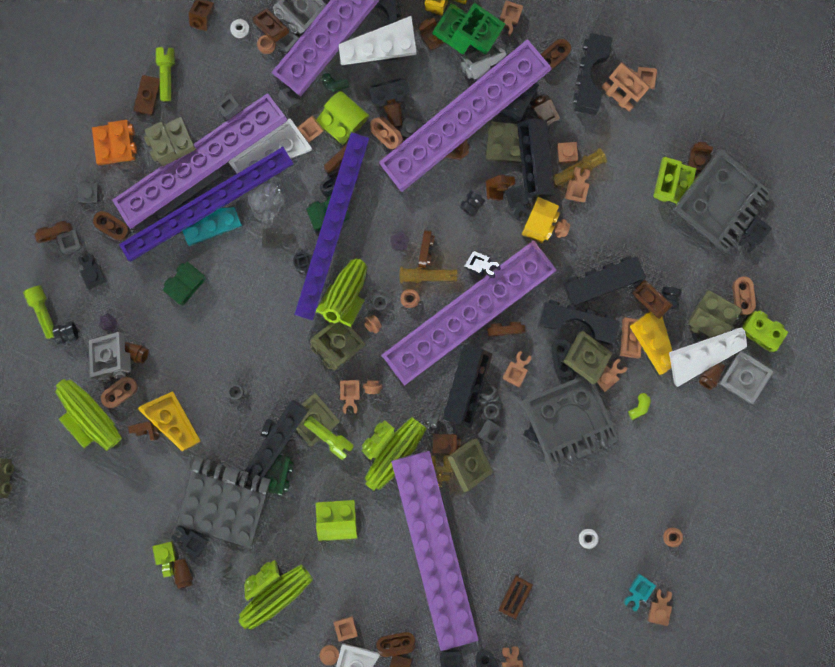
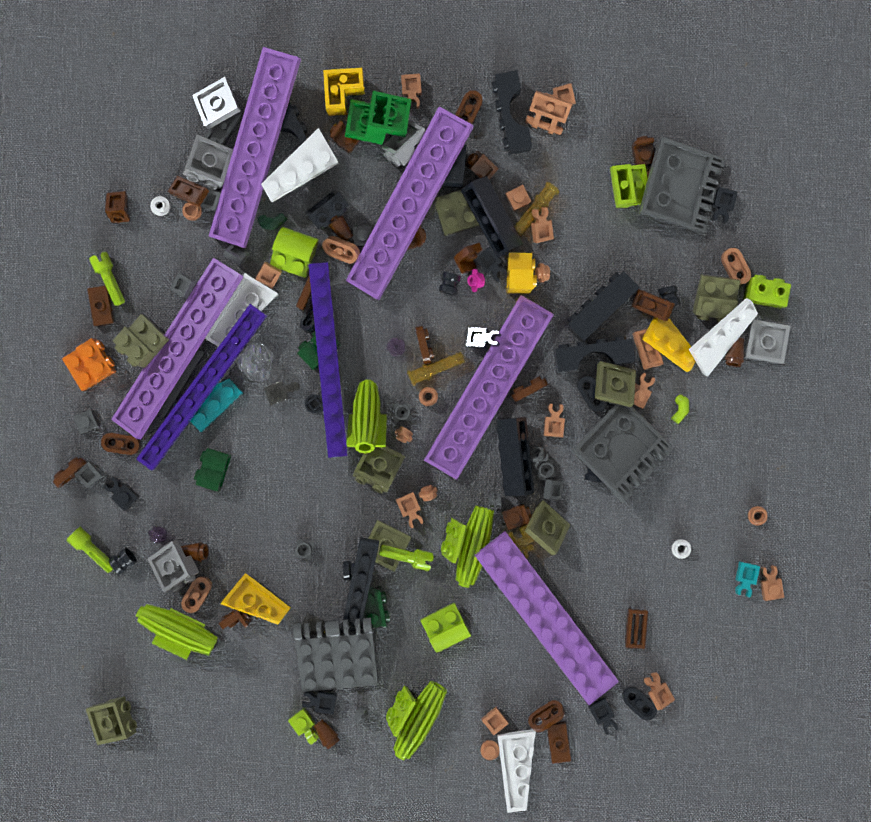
camera: 25 degrees left, 5 degrees up
none -> dark pink plate [467,269,485,292]

